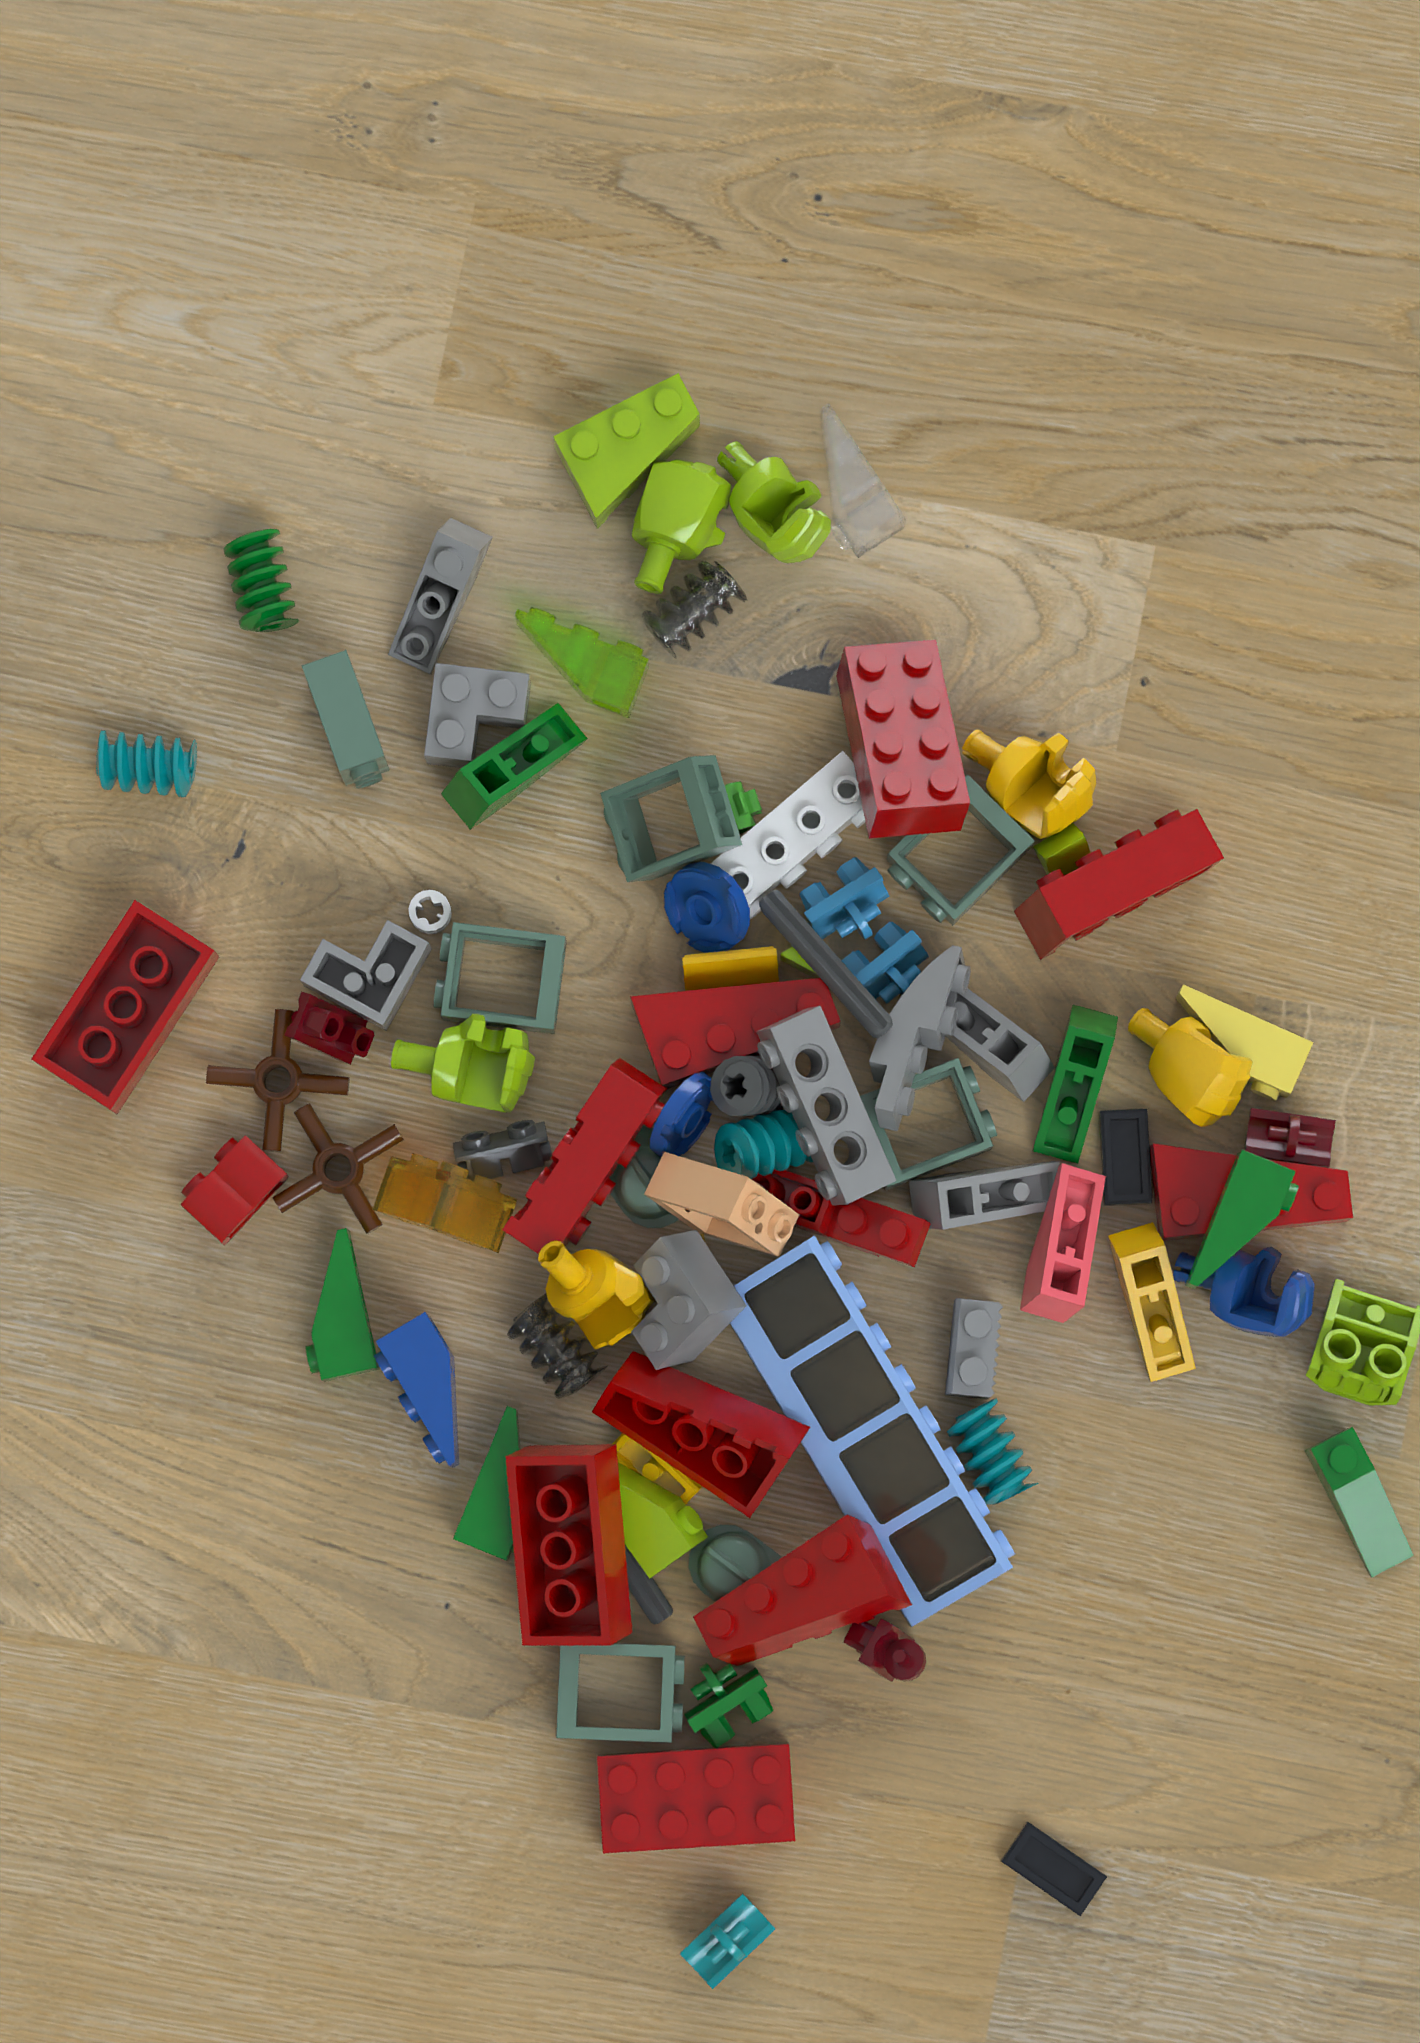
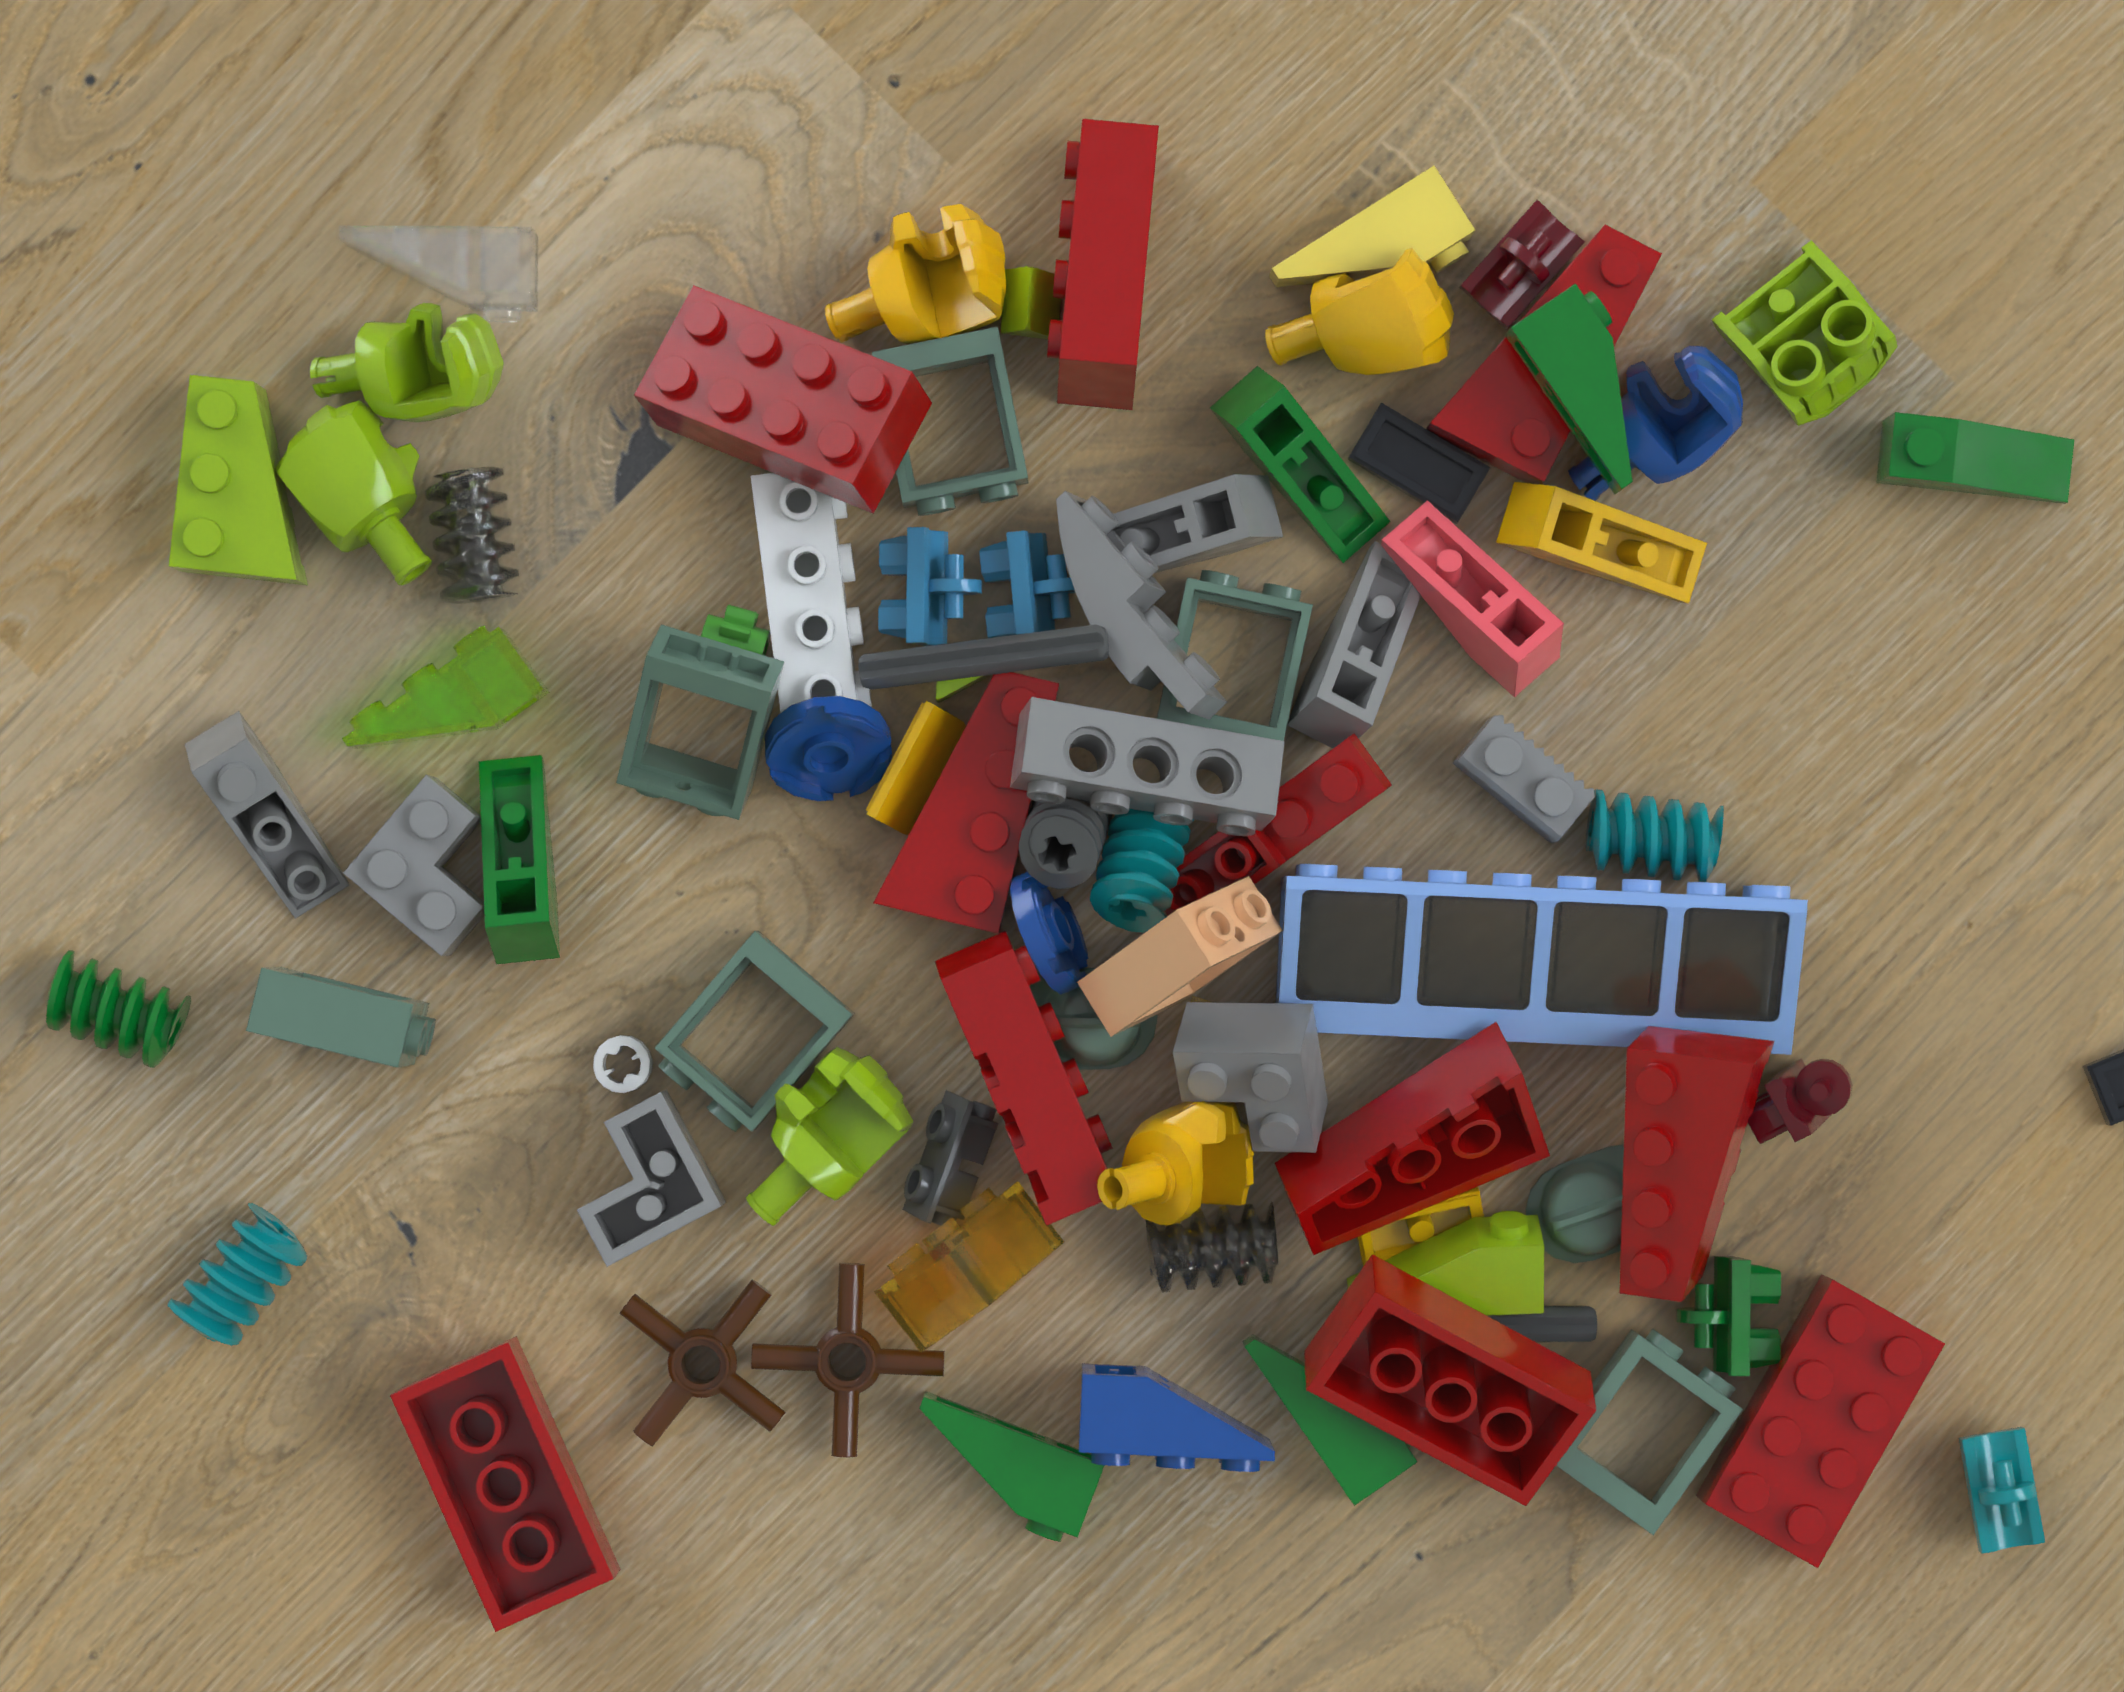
camera: 55 degrees left, 5 degrees up
red brick [180,1135,289,1246] -> none
dark red hips [284,991,375,1065] -> none

